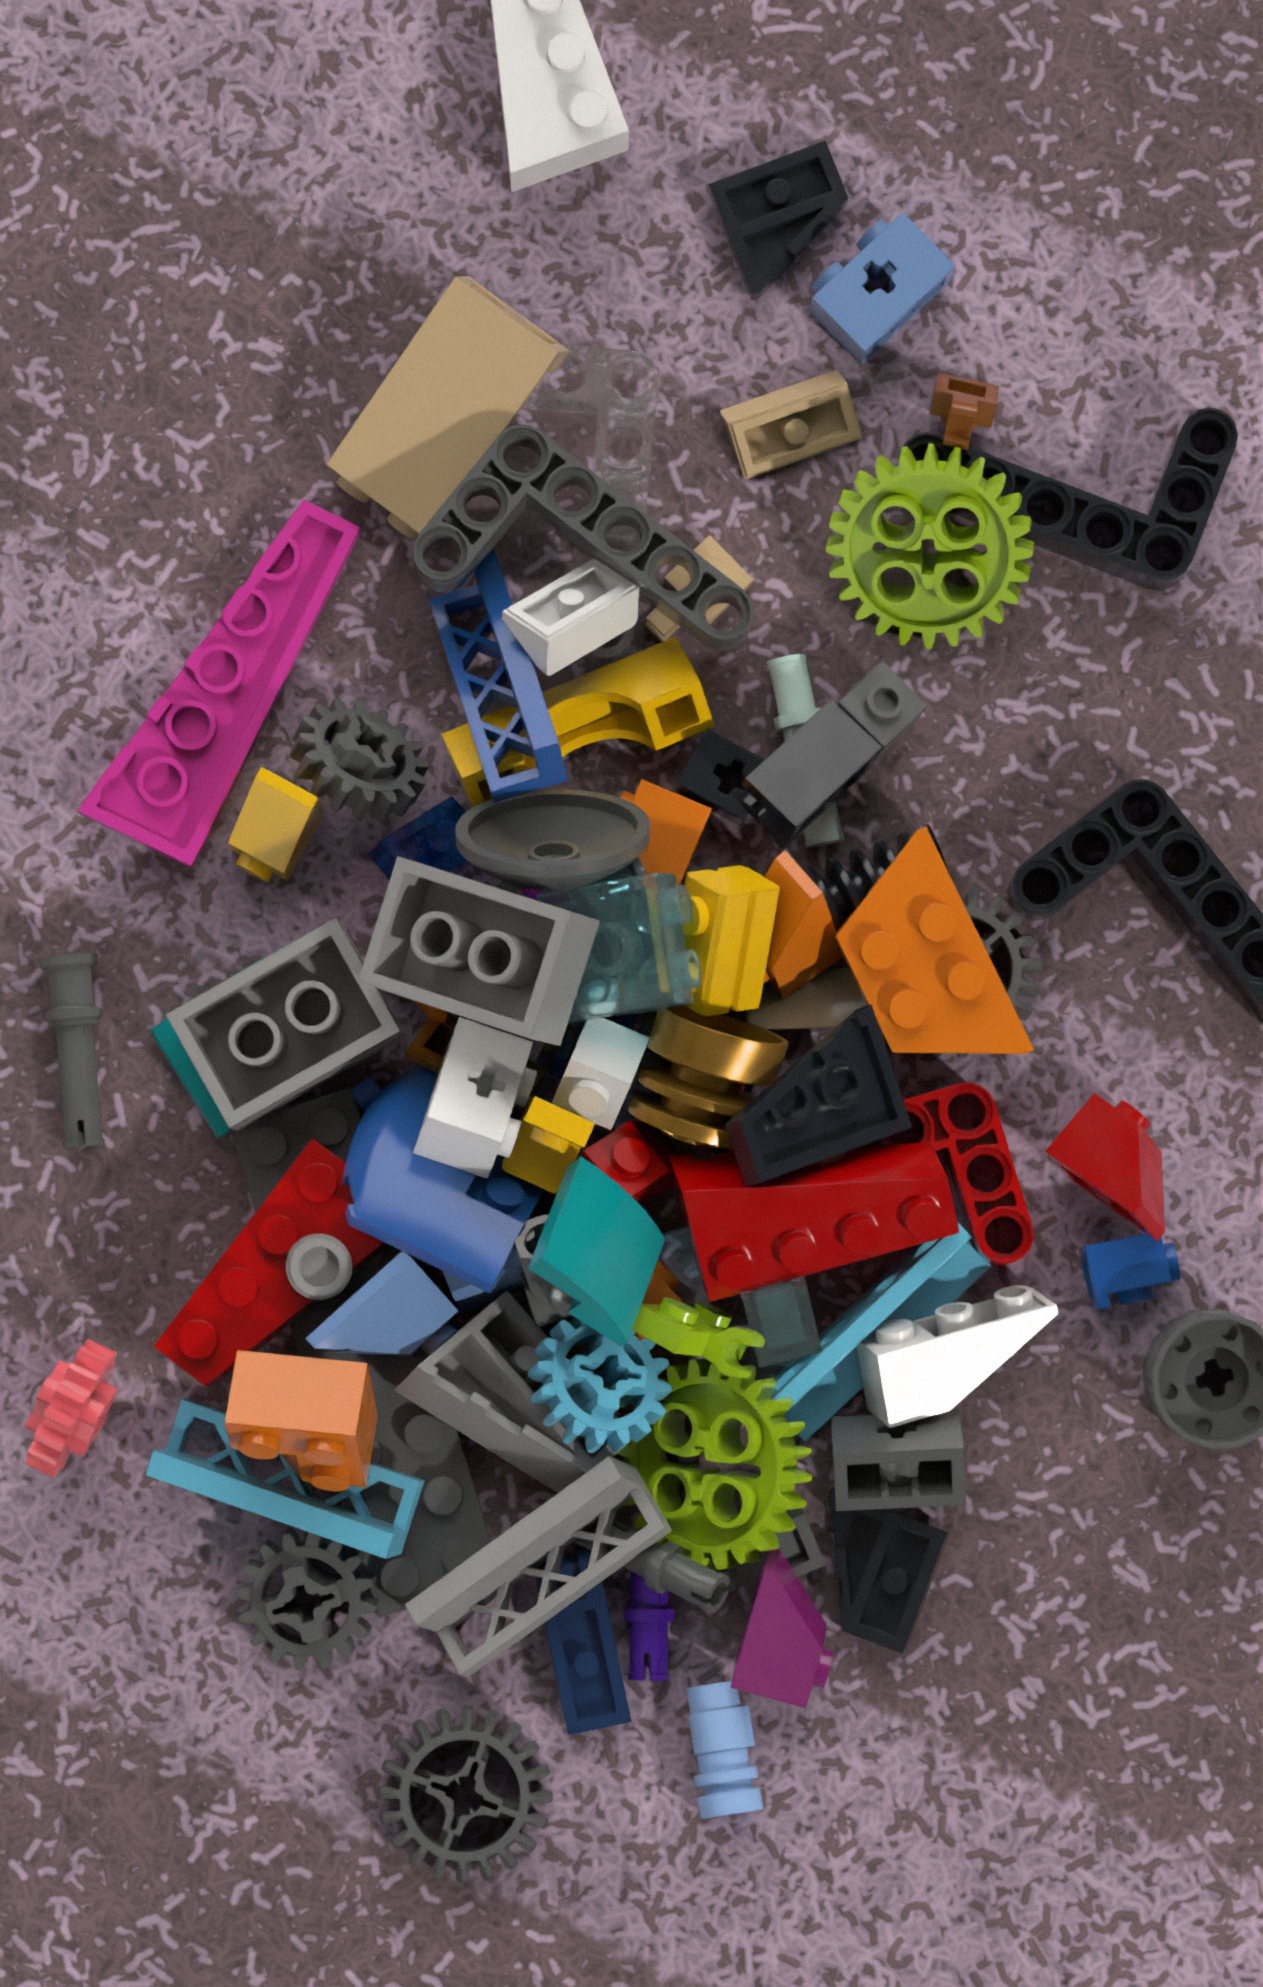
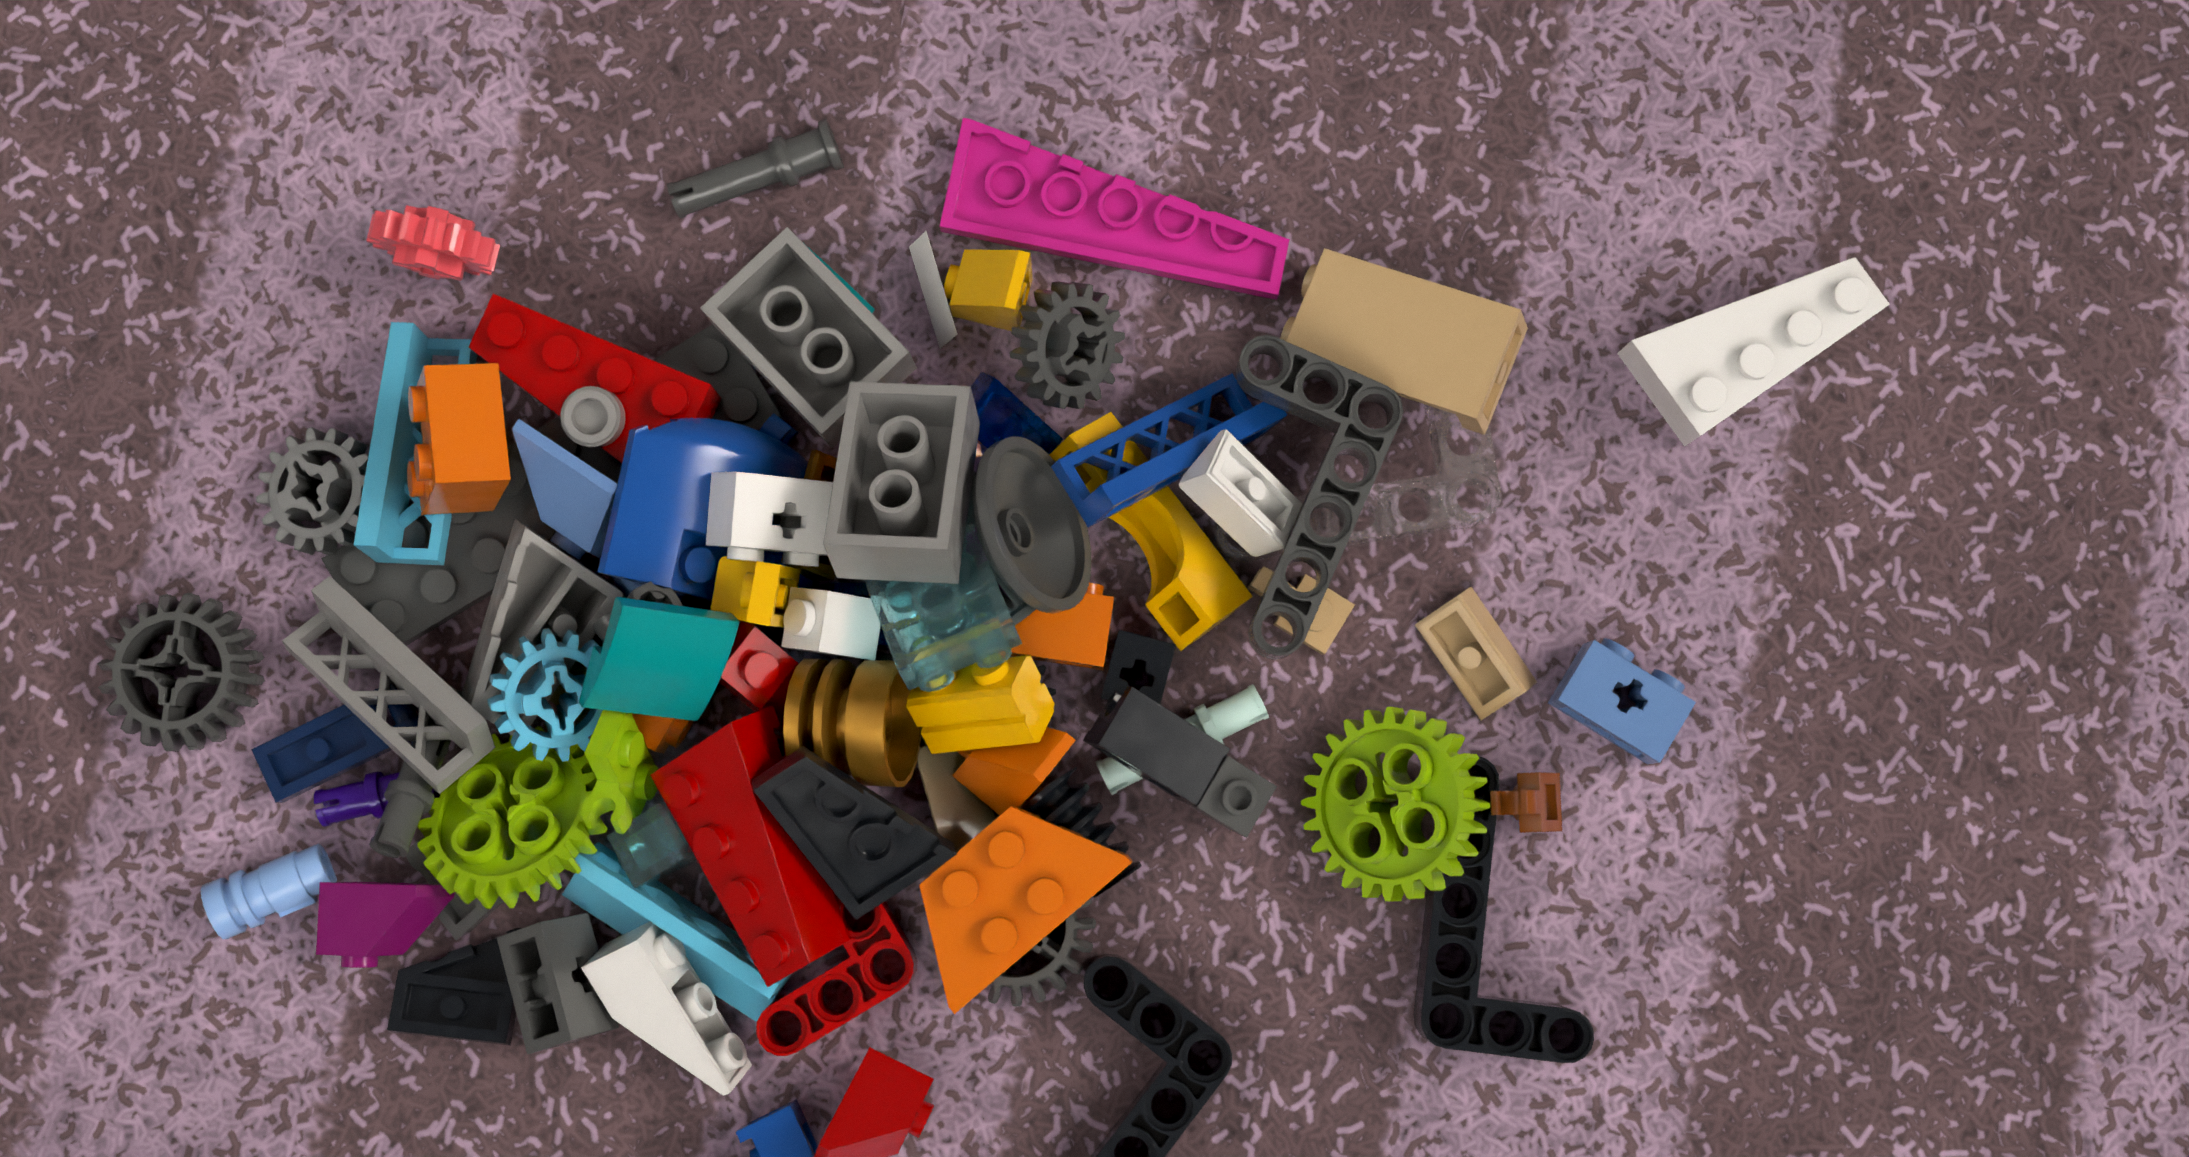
camera: 80 degrees right, 0 degrees up
black wing [708,140,848,301] -> none
none -> white sticker [909,231,958,349]

